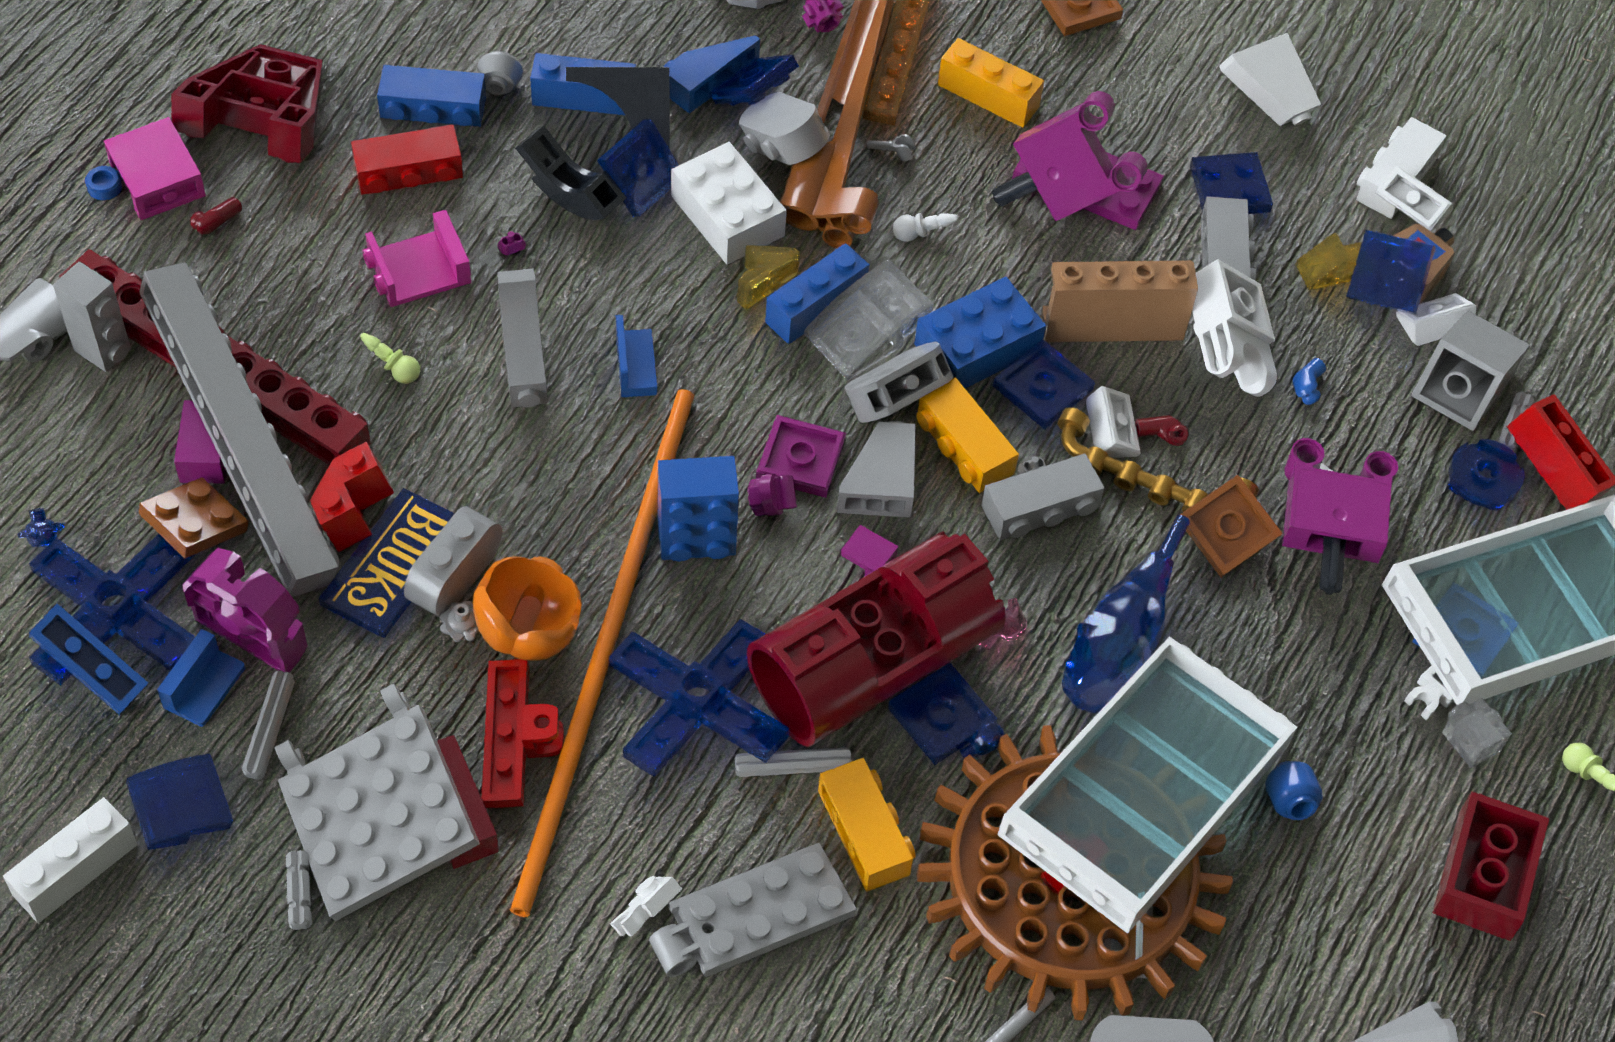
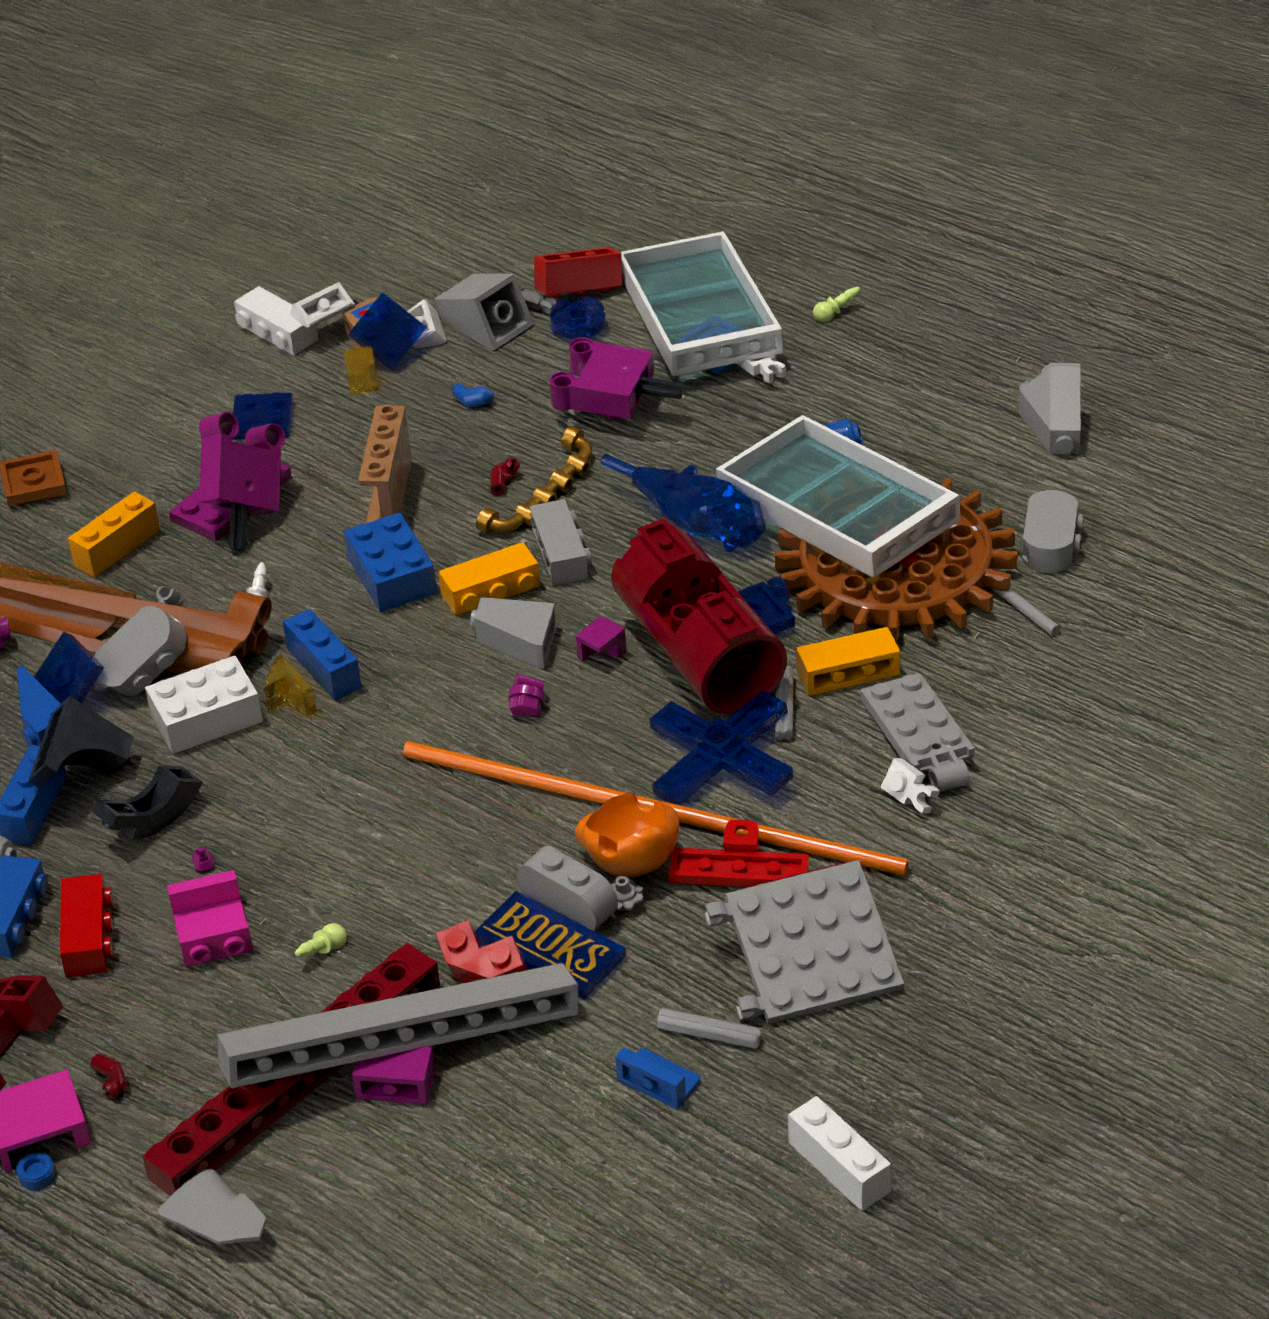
camera: 75 degrees left, 15 degrees down
clear blue plant [17,508,65,547] -> none
clear blue piece [29,533,196,686] -> none
blue brick [29,603,148,715] -> none
light grey brick [53,261,131,372] -> none
clear blue slope [126,754,233,850] -> none
dark orange plate [139,477,248,558] -> none
magenta connector [182,548,308,673] -> none
light grey axle [286,850,312,930] -> none
light grey arch [497,268,547,407] -> none
clear blue plate [597,119,679,217] -> none
blue panel [616,315,657,397] -> none
blue brick [658,456,739,561] -> none
magenta tile [756,415,846,498] -> none
clear slope [804,259,934,380] -> none
light grey brick [844,342,953,423] -> none
clear blue plate [993,339,1095,430] -> none
white slope [1086,386,1141,458] -> none
dark orange plate [1177,475,1283,578] -> none
white brick [1192,259,1277,397] -> none
light grey brick [1201,196,1256,280] -> none
white slope [1219,33,1321,126] -> none
dark red brick [1432,791,1549,941] -> none
clear brick [1442,698,1512,768] -> none

